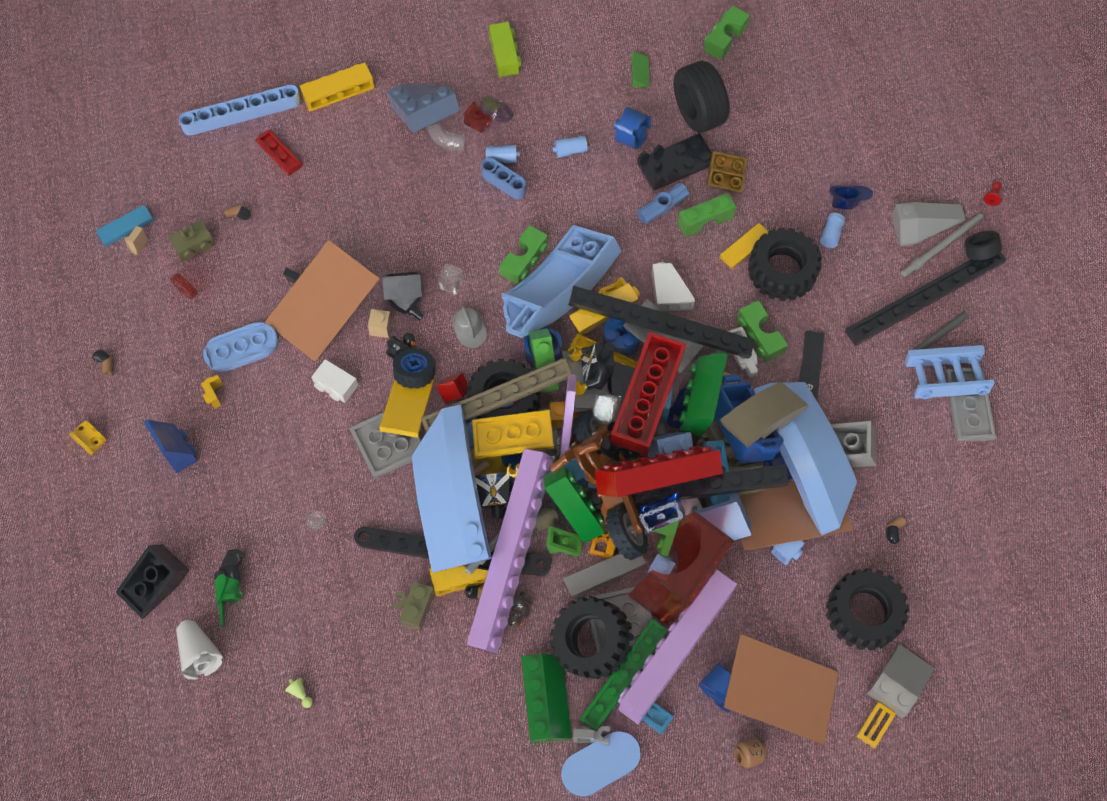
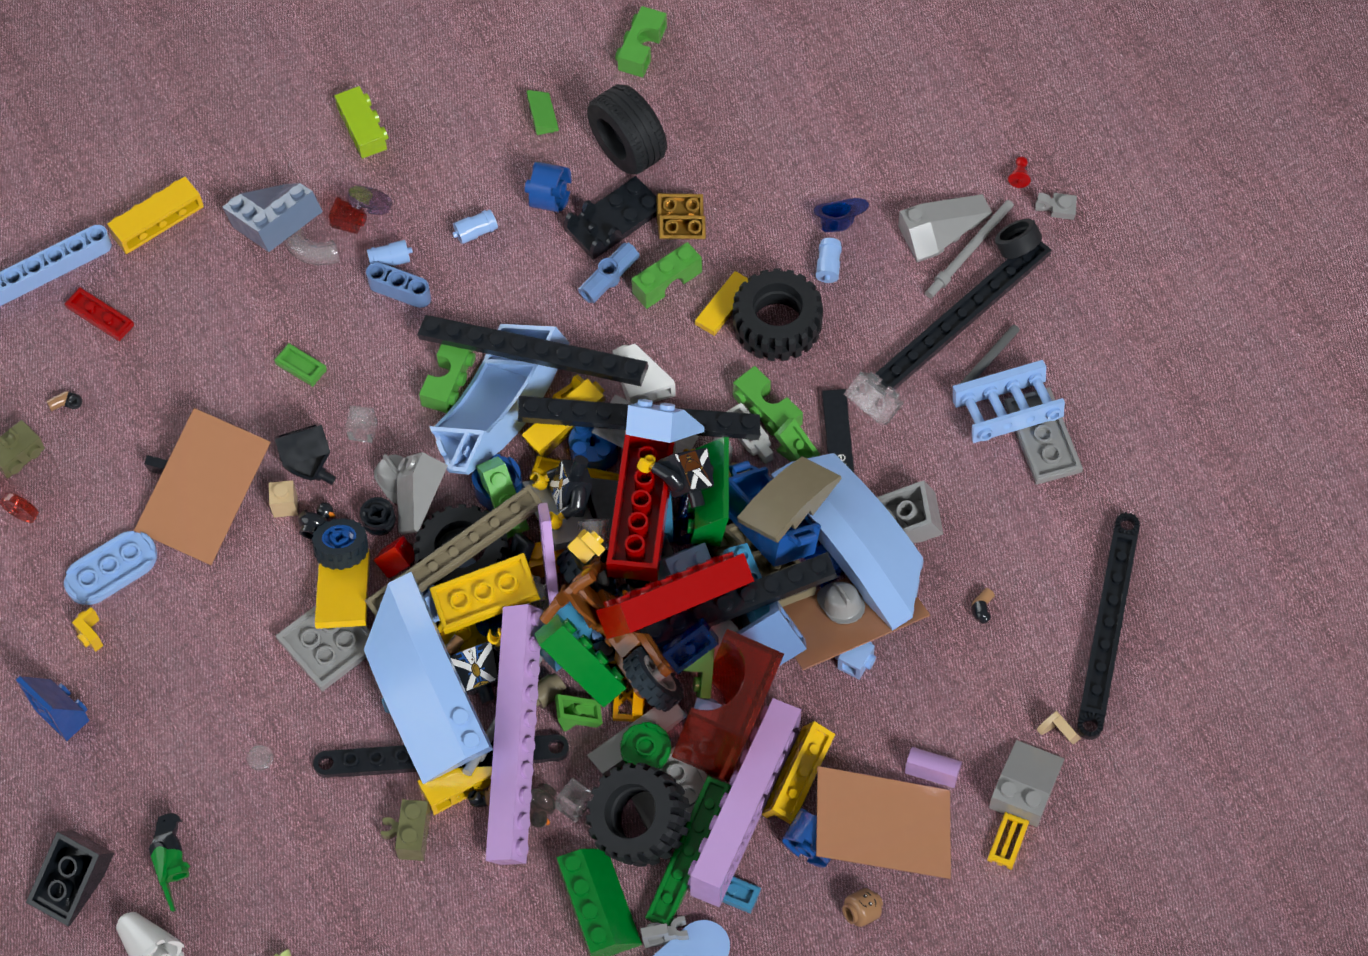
camera: 10 degrees left, 5 degrees down
white brick [312,359,358,403] -> none
black tyre [826,568,909,651] -> none
none -> bright green tile [274,343,327,387]
none -> black wheel [360,497,396,536]
none -> light grey slope [397,452,448,535]
none -> black plate [417,315,649,387]
none -> black tile [508,533,535,564]
none -> clear brick [556,777,593,823]
none -> yellow bracket [567,529,605,564]
none -> green tile [620,722,672,769]
none -> light blue slope [626,399,704,443]
none -> black torso [637,448,714,509]
none -> yellow fence [762,721,835,824]
none -> bright green slope [774,418,820,462]
none -> light grey piece [817,582,865,624]
none -> clear brick [844,371,904,425]
none -> lavender brick [905,747,962,788]
none -> light grey plate [1035,193,1077,220]
none -> tan tile [1036,710,1081,745]
none -> black plate [1077,512,1140,740]

